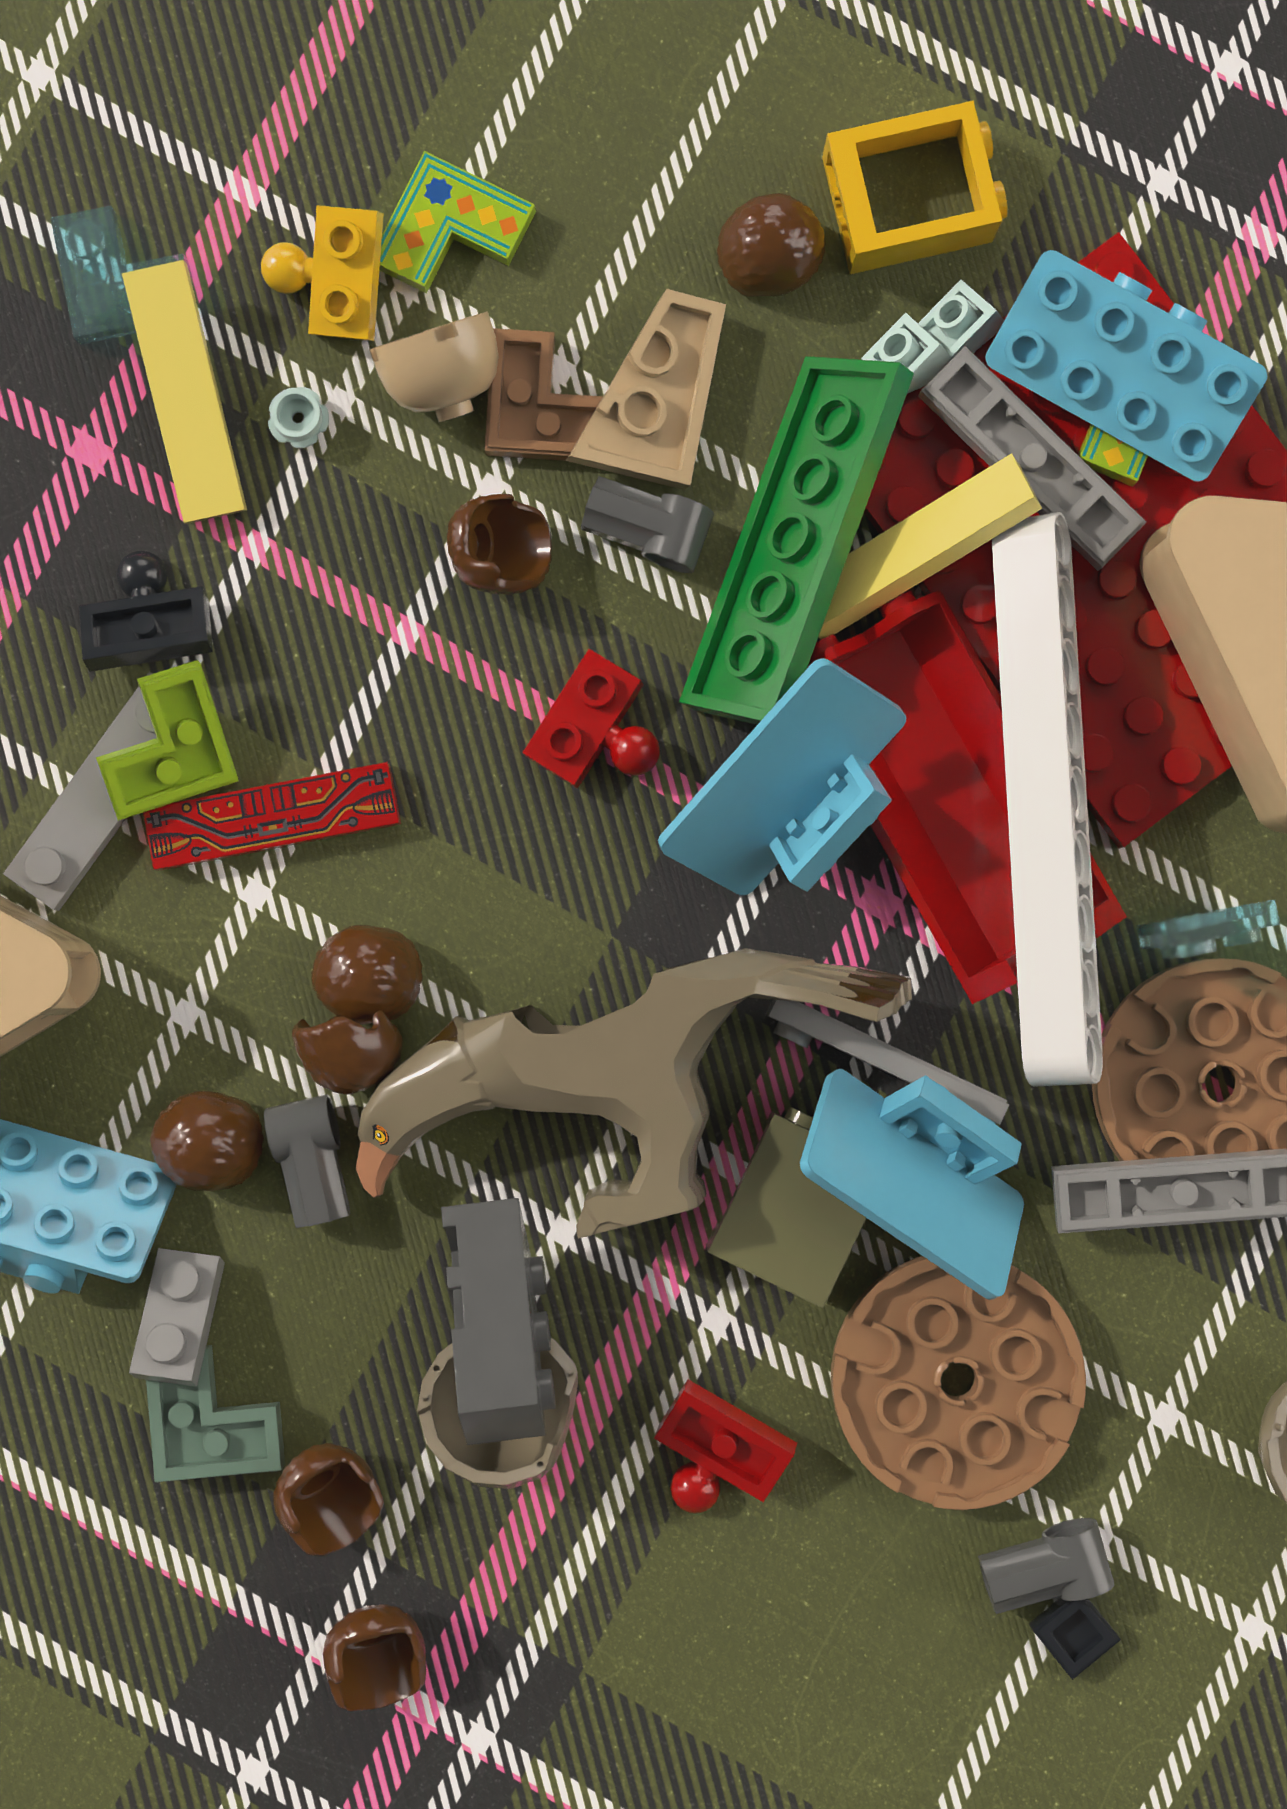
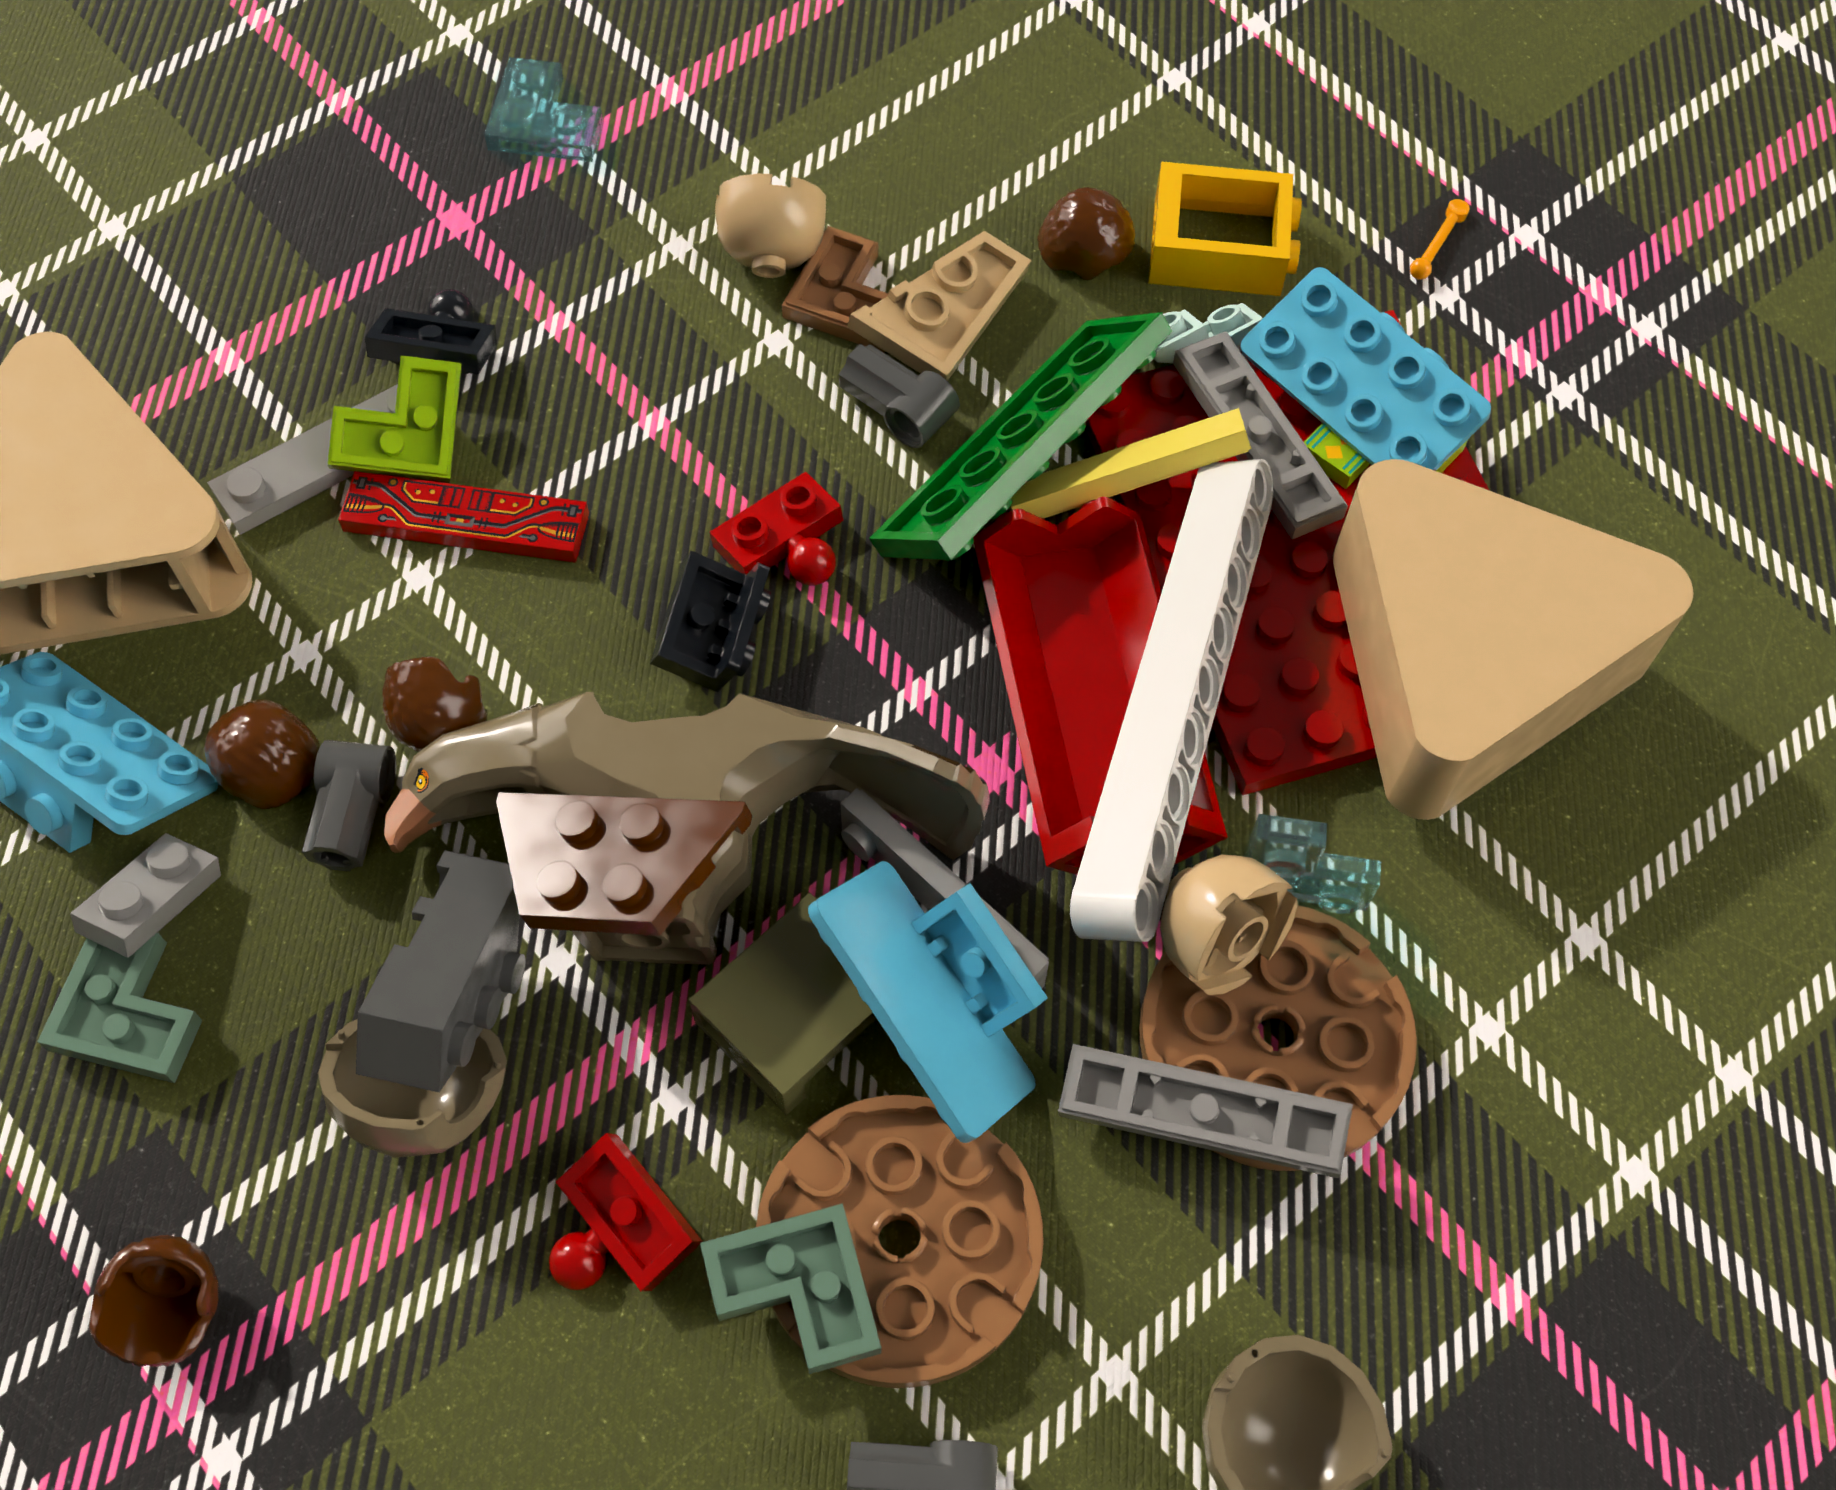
camera: 20 degrees right, 25 degrees down
light yellow tile [122,260,247,524] -> none
yellow plate [261,205,384,341] -> none
light aqua plate [268,387,329,448] -> none
reddish brown hair [273,1443,384,1557] -> none
reddish brown hair [311,925,423,1025] -> none
lime tile [380,151,536,294] -> none
reddish brown hair [447,493,552,595] -> none
medium azure bracket [658,658,906,895] -> none
none -> wing [496,792,752,936]
none -> black bracket [650,551,771,692]
none -> sand green plate [700,1203,882,1374]
none -> tan cylinder [1160,855,1298,995]
none -> light orange hinge [1410,199,1470,280]

